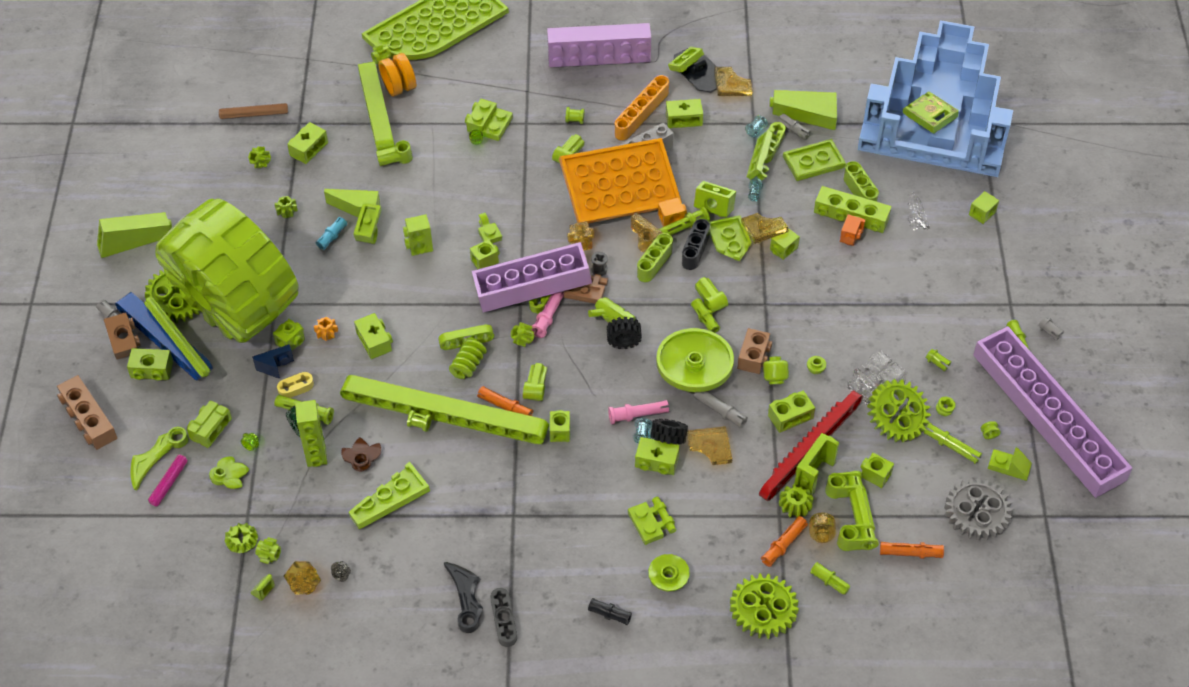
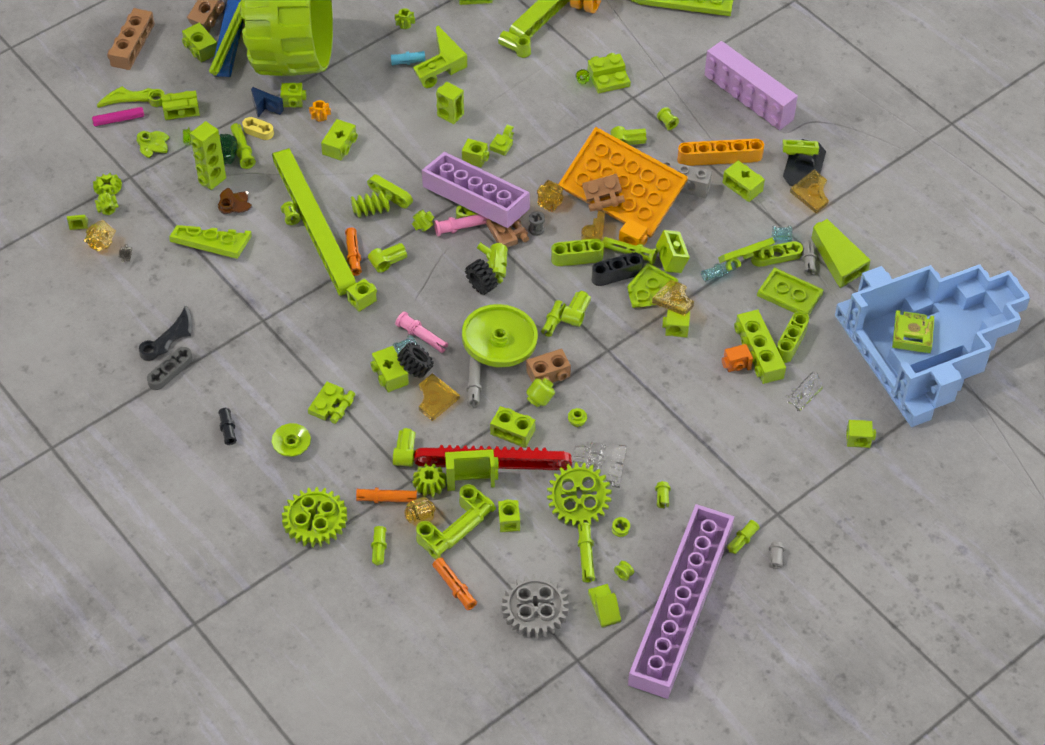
camera: 50 degrees right, 0 degrees up
none -> lime piece [393,428,416,467]
none -> medium nougat plate [582,174,625,212]

